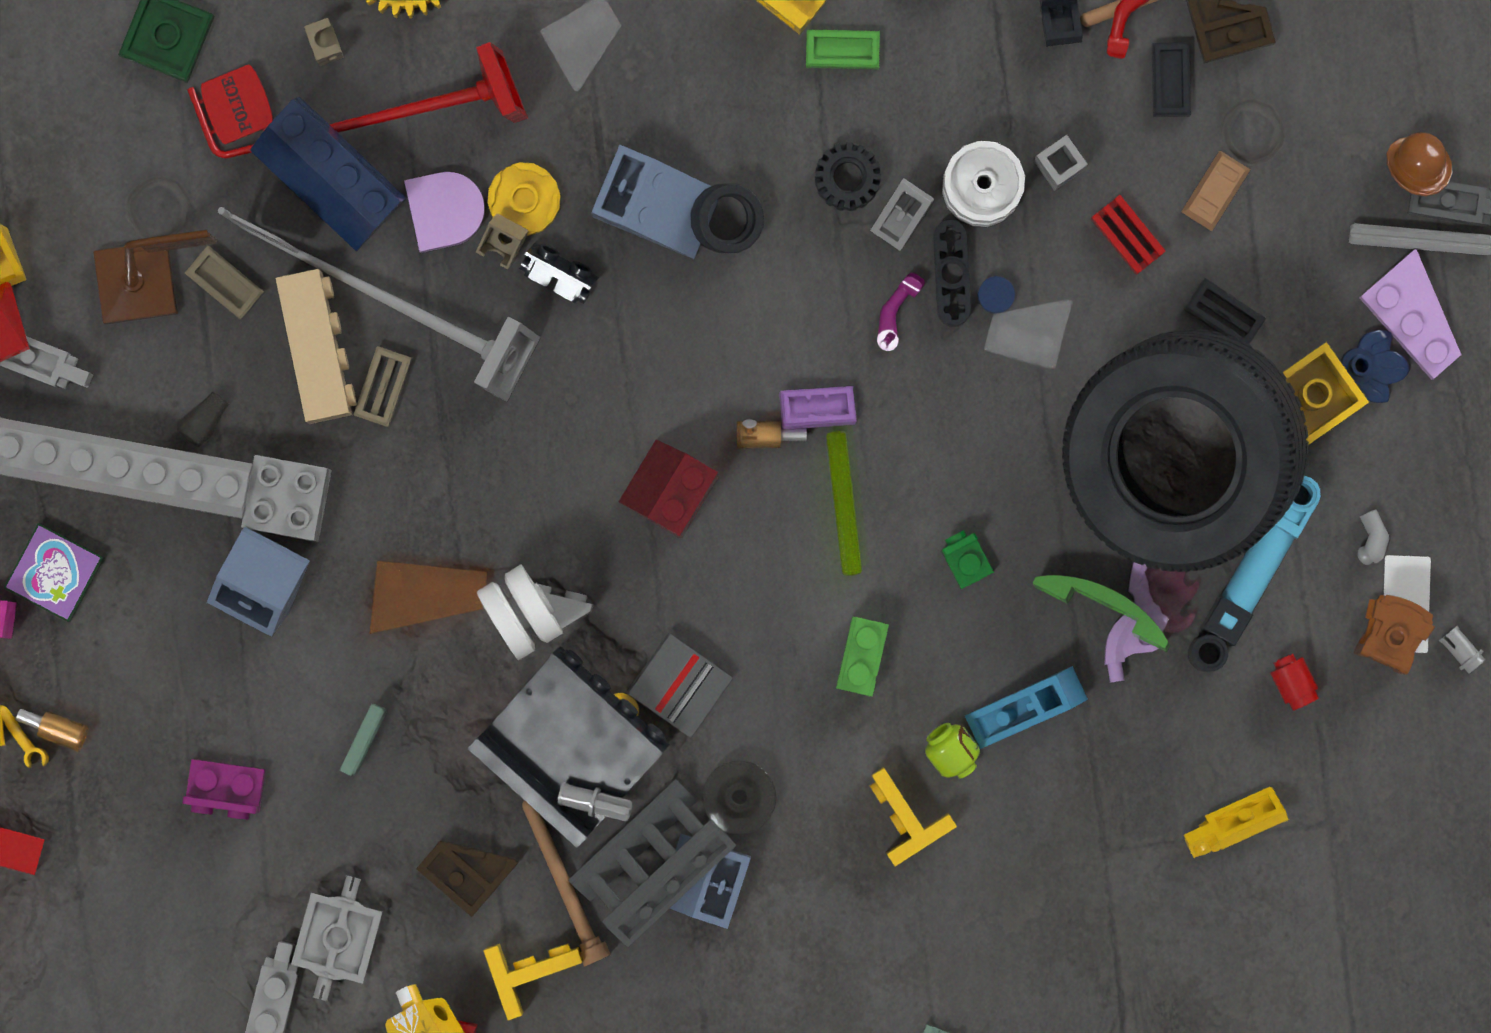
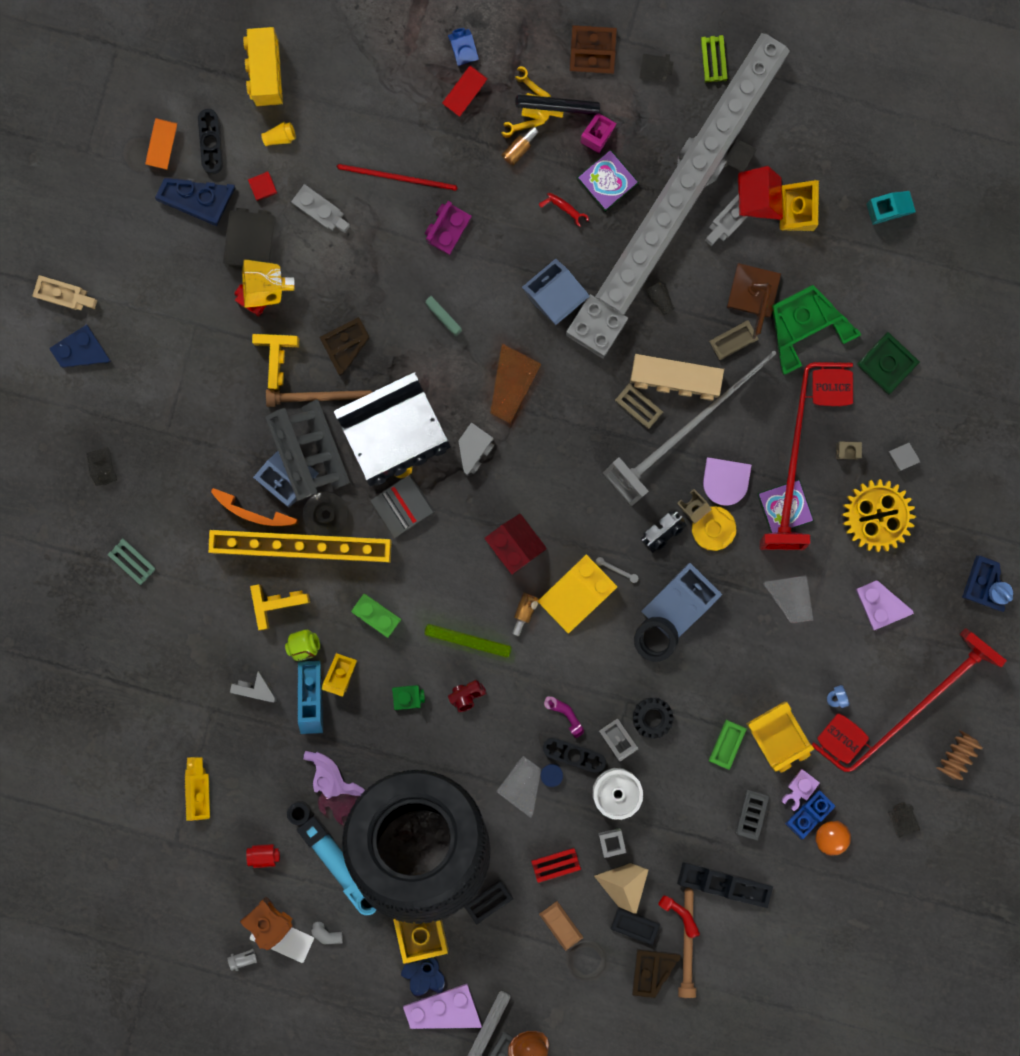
camera: 110 degrees right, 0 degrees up
dark blue slope [250,97,407,251] -> none
light grey plate [291,875,382,1001] -> none
white wheel [476,565,563,660] -> none
light grey axle [557,782,632,822] -> none
medium lavender plate [779,386,857,430] -> none
bright green slope [1032,575,1170,652] -> none
none -> yellow brick [208,530,392,563]
none -> orange slope [211,488,299,527]
none -> light grey slope [230,671,277,703]
none -> yellow slope [322,653,357,697]
none -> red axle [336,164,458,191]
none -> dark red plate [448,679,487,712]
none -> yellow slope [537,554,617,633]
none -> red piece [538,193,589,227]
none -> tan slope [594,863,648,913]
none -> light grey hinge [596,557,639,583]
none -> tile [757,479,814,533]
none -> green wing [772,285,861,375]

